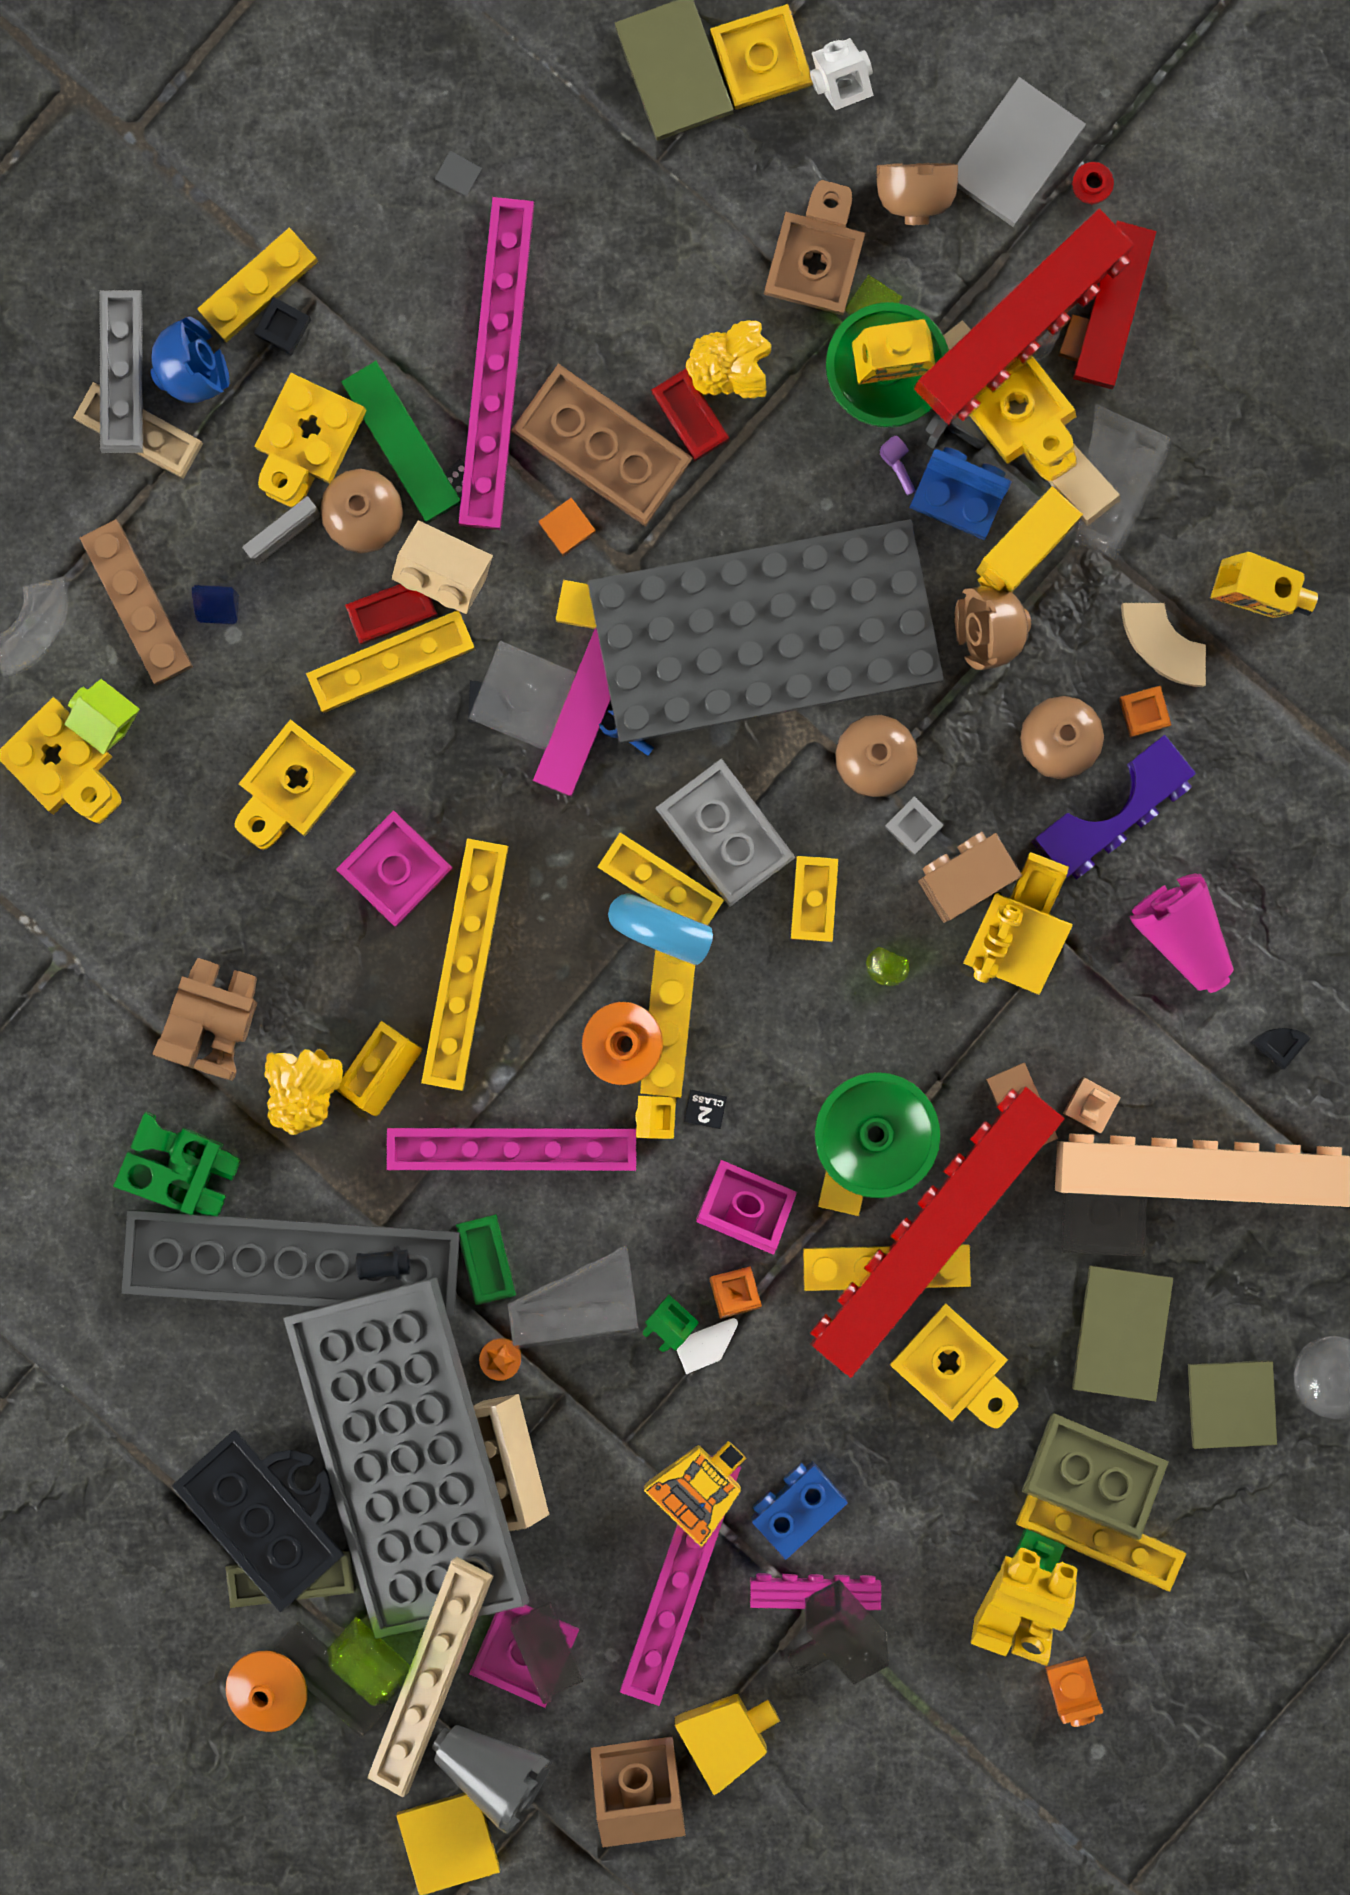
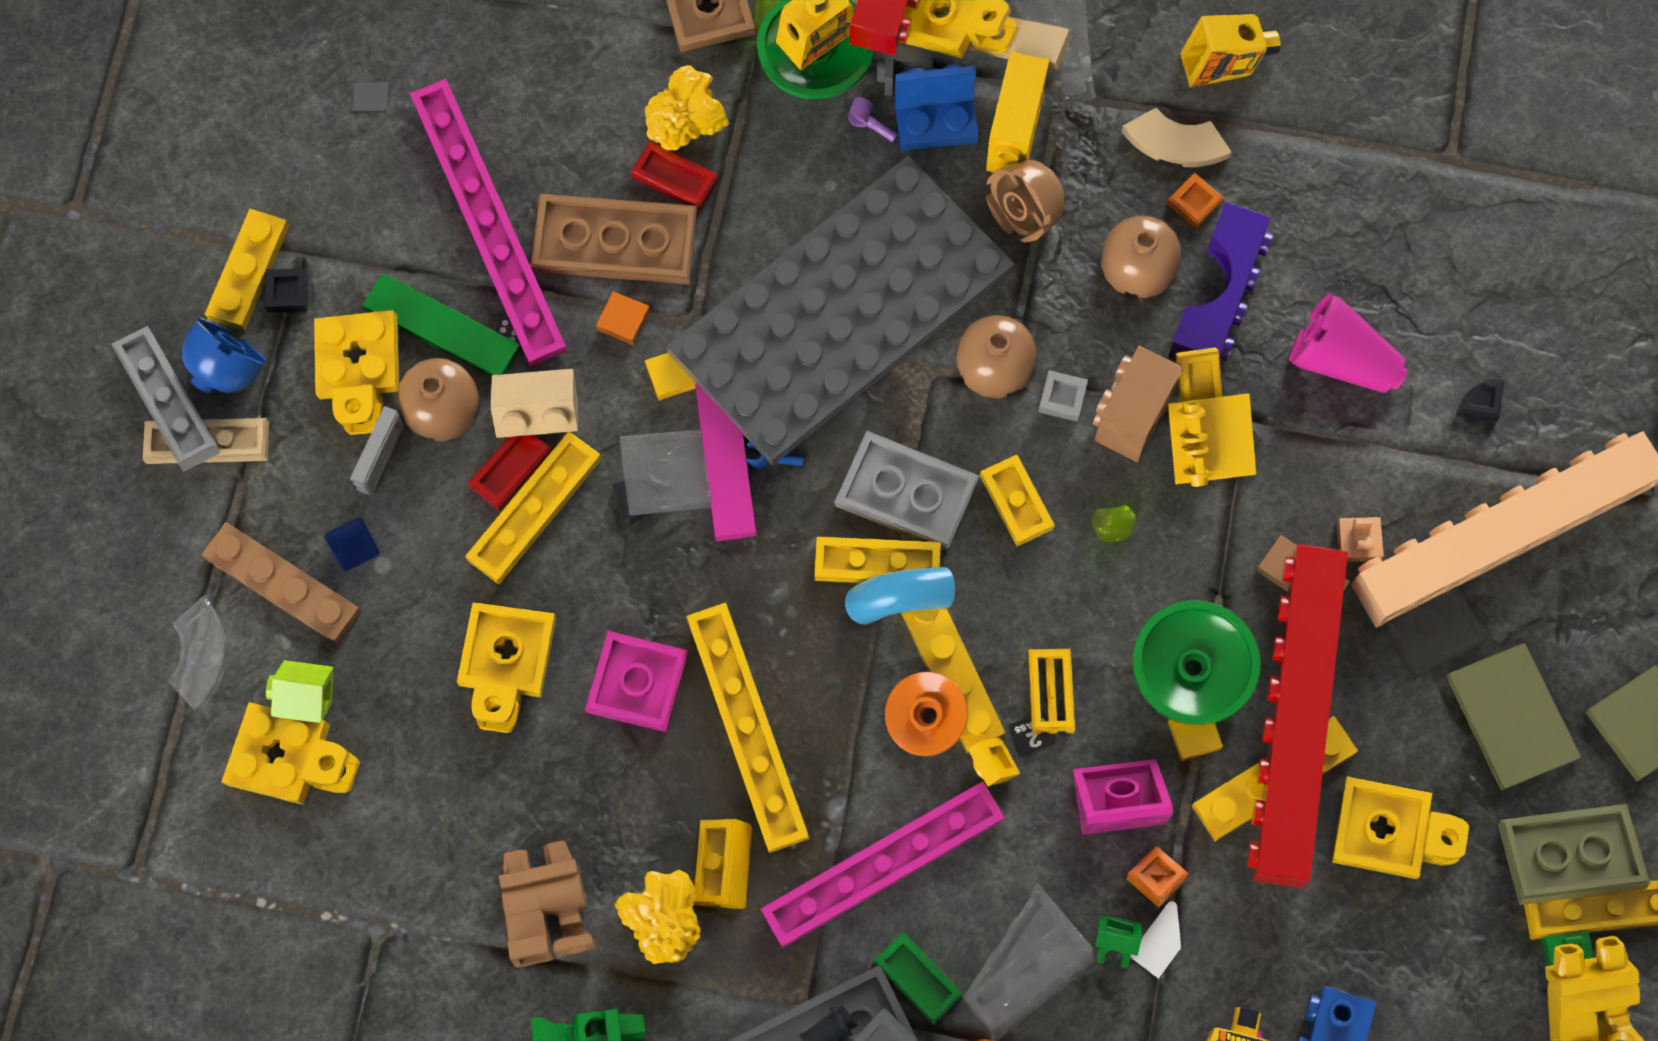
camera: 30 degrees left, 15 degrees down
none -> yellow tile [1028,649,1075,734]

